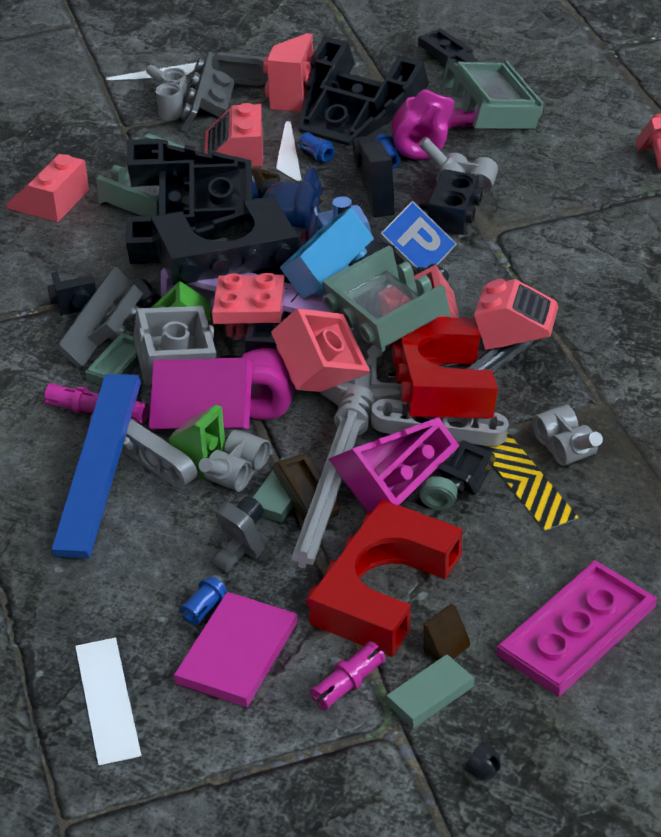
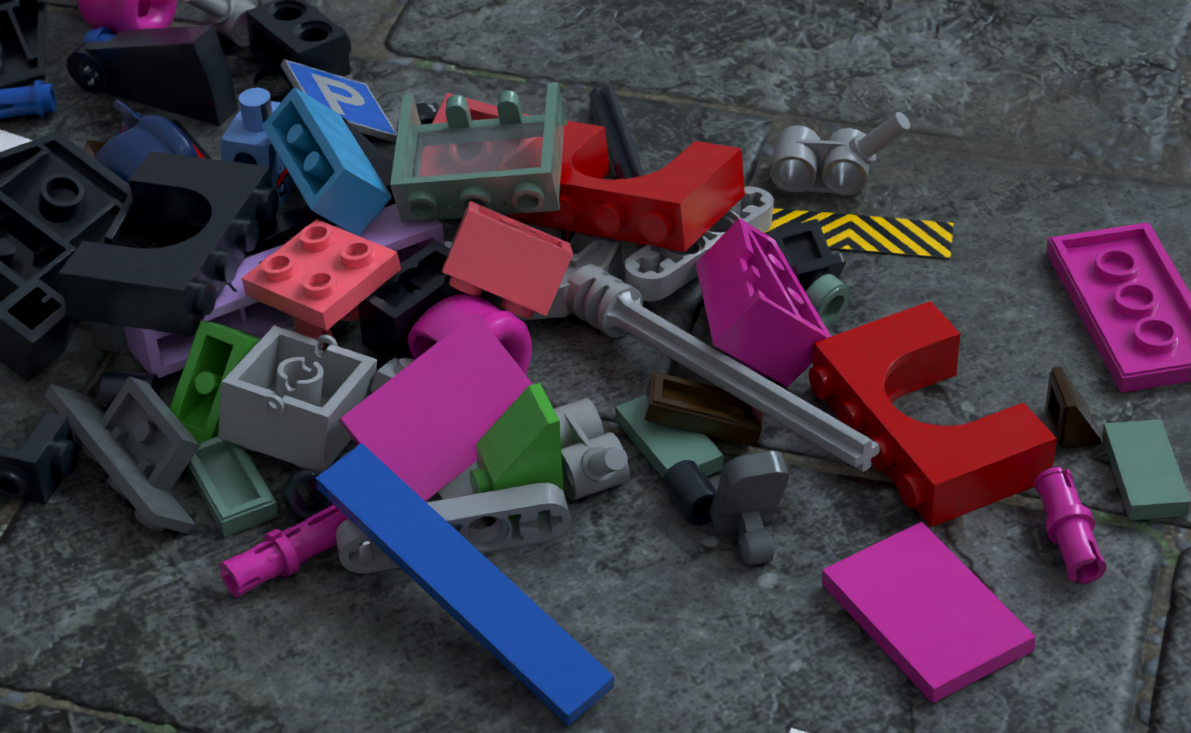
camera: 55 degrees left, 0 degrees up
blue pin [179,577,227,625] -> none
coral slope [474,279,558,350] -> none

